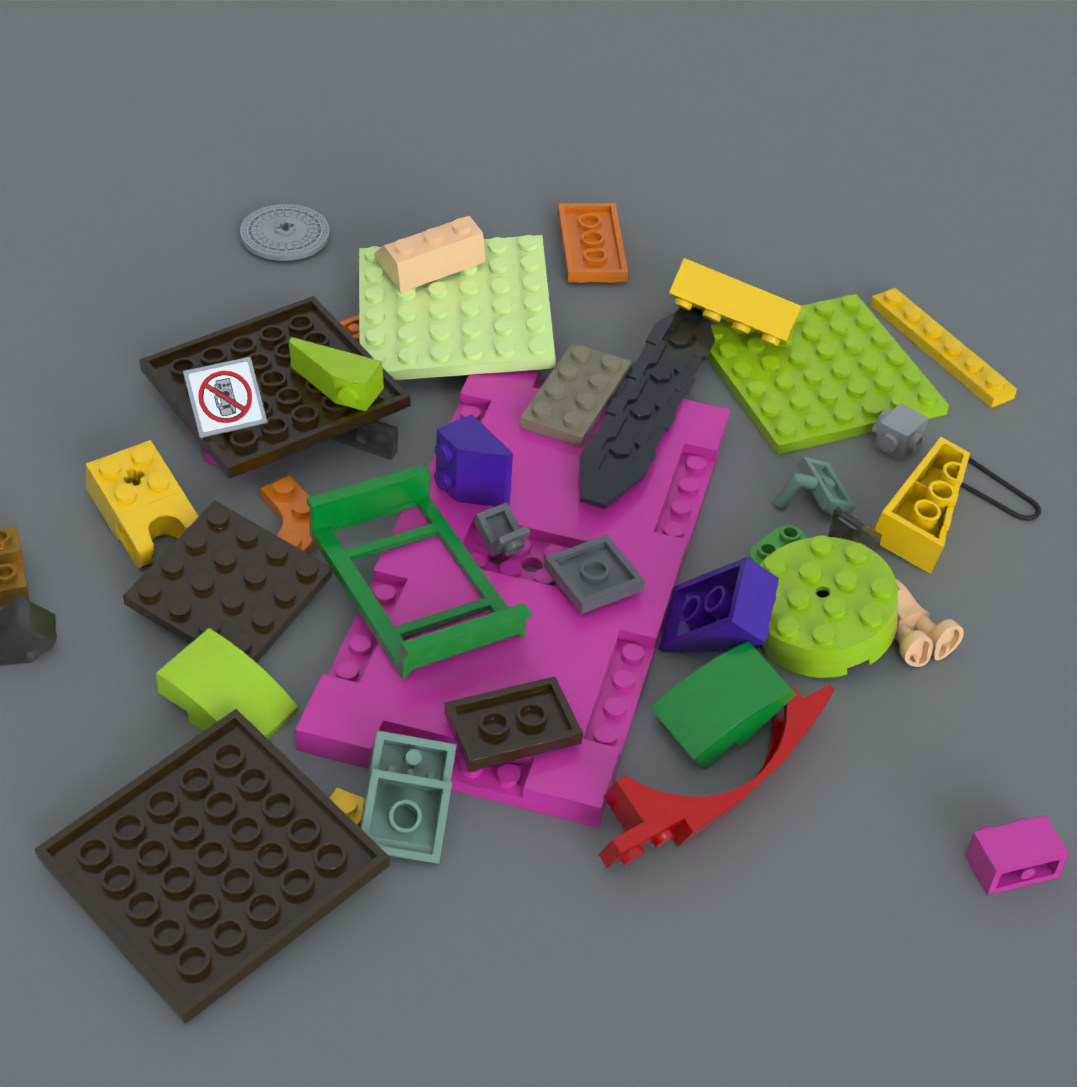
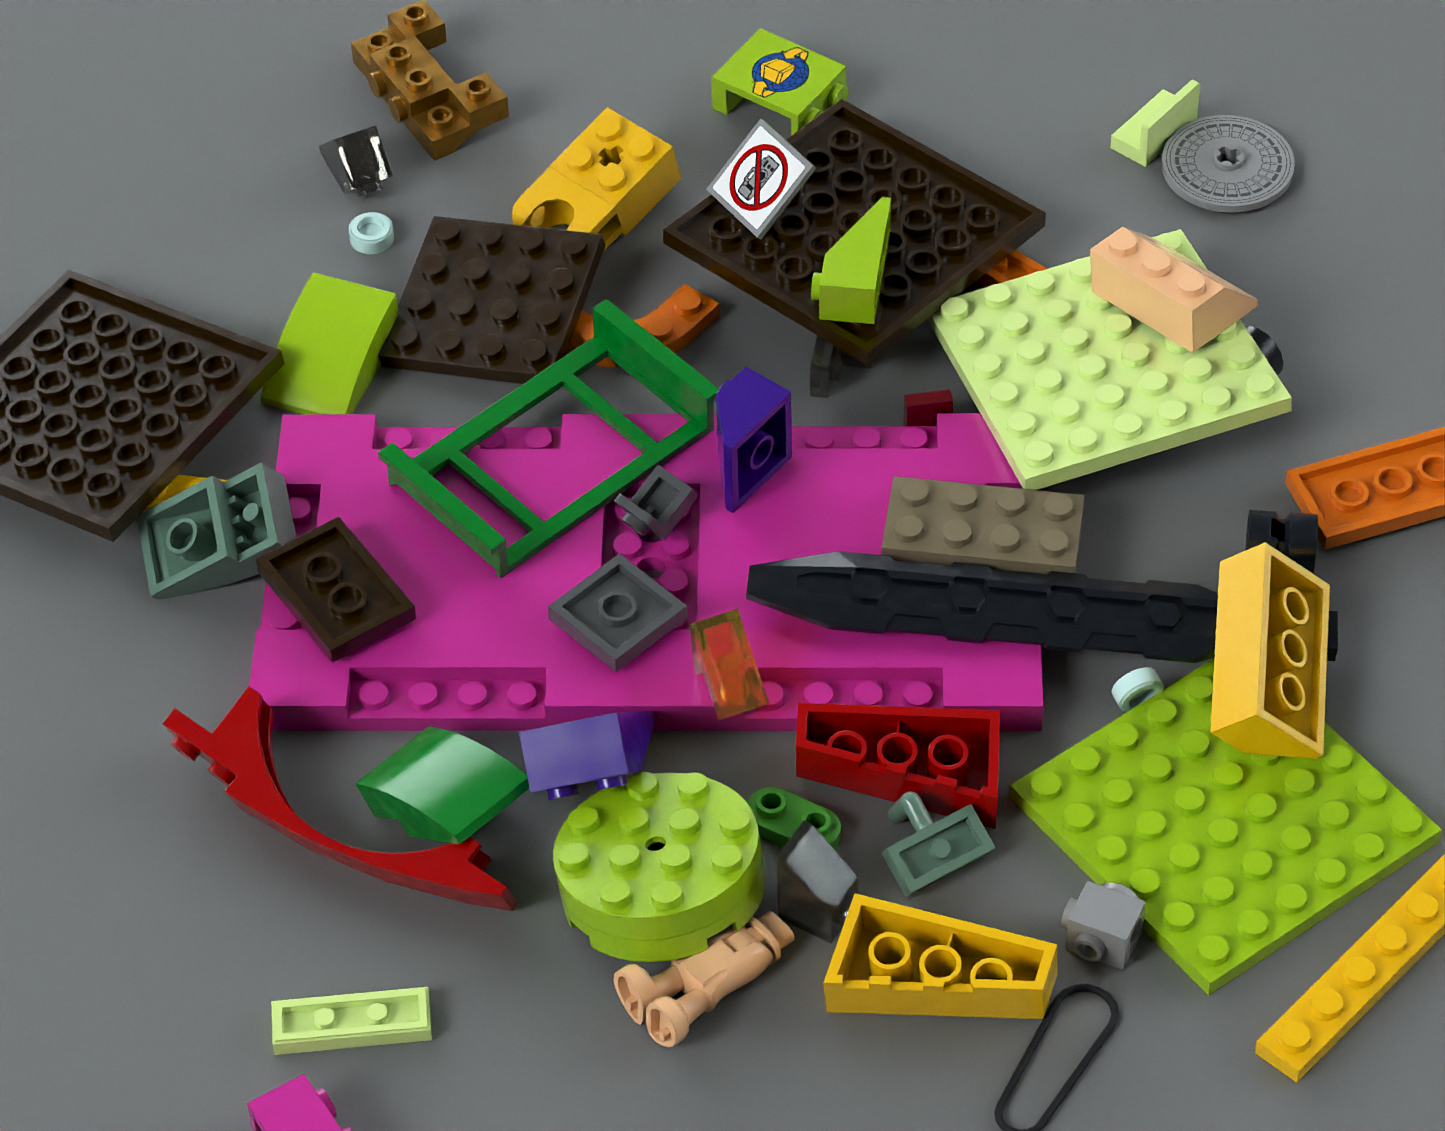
camera: 80 degrees right, 5 degrees up
none -> yellowish green tile [271,987,432,1055]
none -> light aqua tile [349,212,394,254]
none -> slope [689,608,769,720]
none -> lime panel [711,28,849,136]
none -> red wedge [796,702,1000,829]
none -> dark red tile [903,389,953,426]
none -> yellowish green panel [1110,79,1200,167]
none -> light aqua tile [1111,667,1164,712]
none -> black wheel [1245,510,1318,574]

